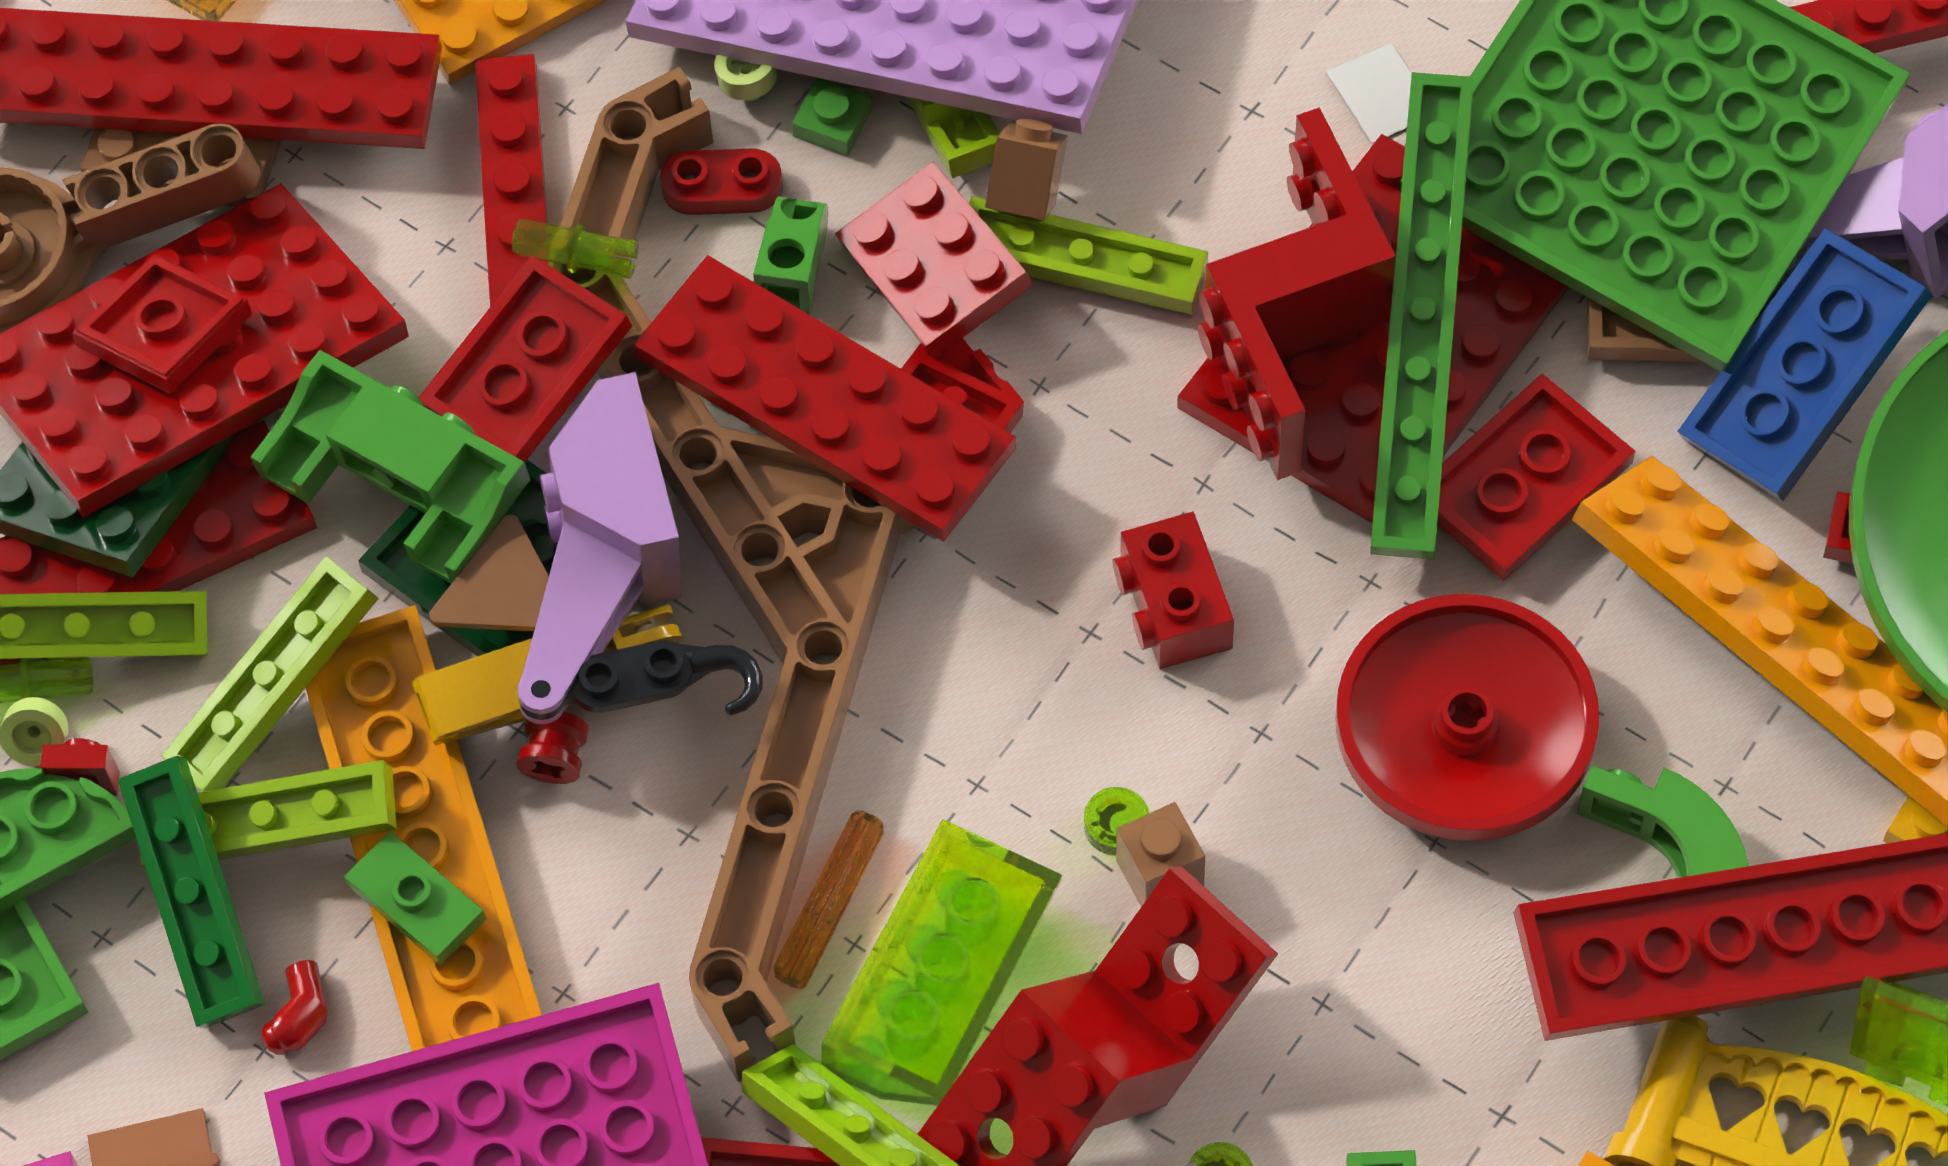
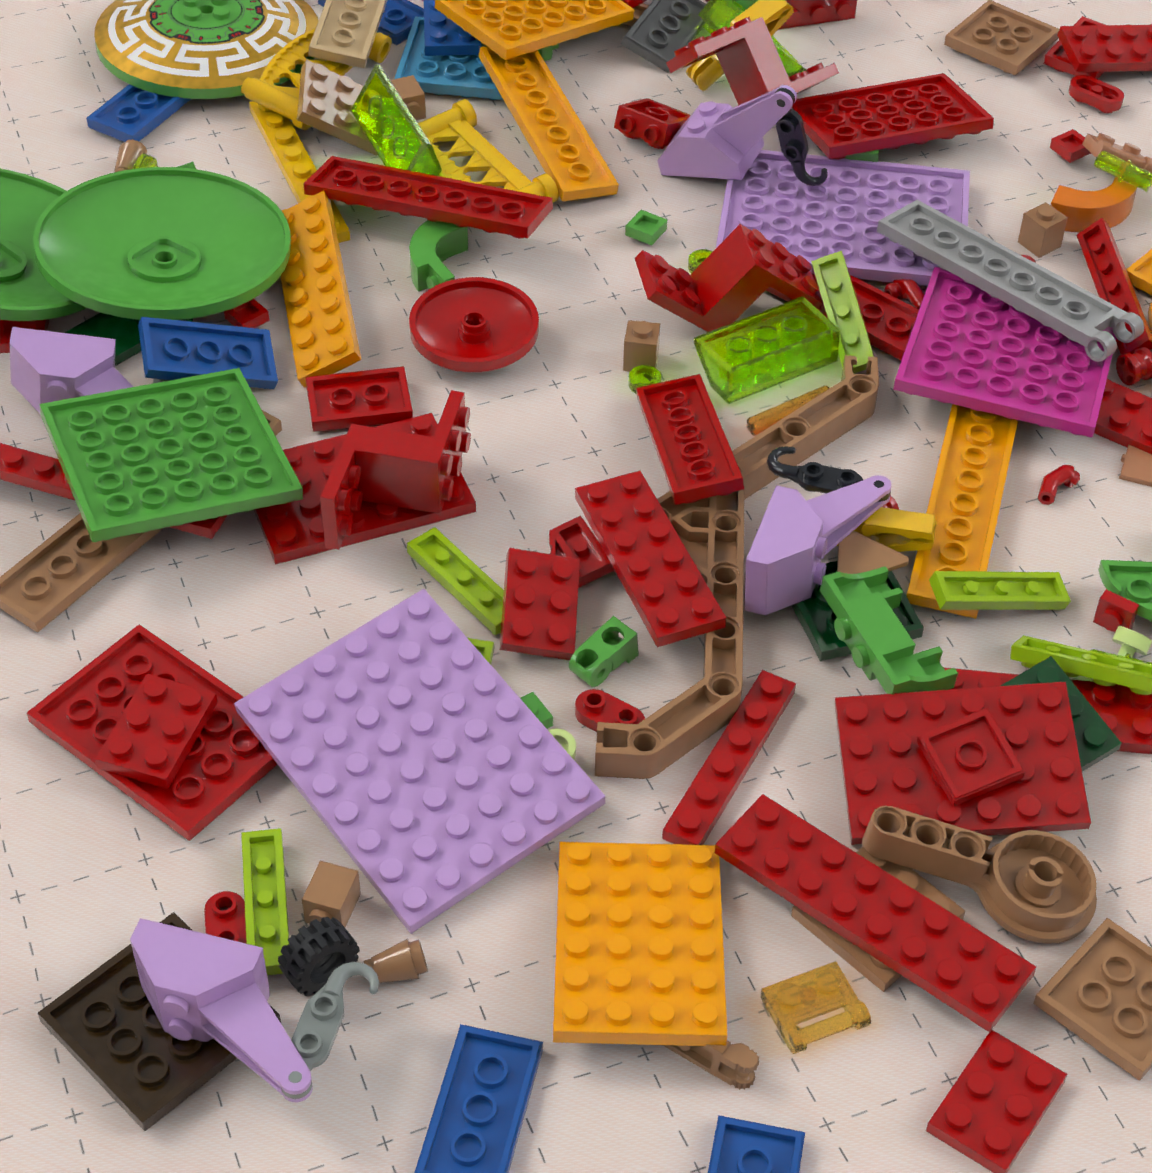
camera: 150 degrees left, 15 degrees down
green plate [118,756,265,1028] -> none
lime plate [140,760,397,869] -> none
bright green plate [344,831,487,966] -> none
red plate [418,255,633,463] -> none
clear neon green axle [512,219,639,279] -> none
medium nougat brick [985,119,1068,221] -> none
red brick [1112,511,1234,669] -> none
white sticker [1326,43,1412,143] -> none
bright green plate [1370,72,1474,560] -> none
none -> red plate [636,374,744,505]

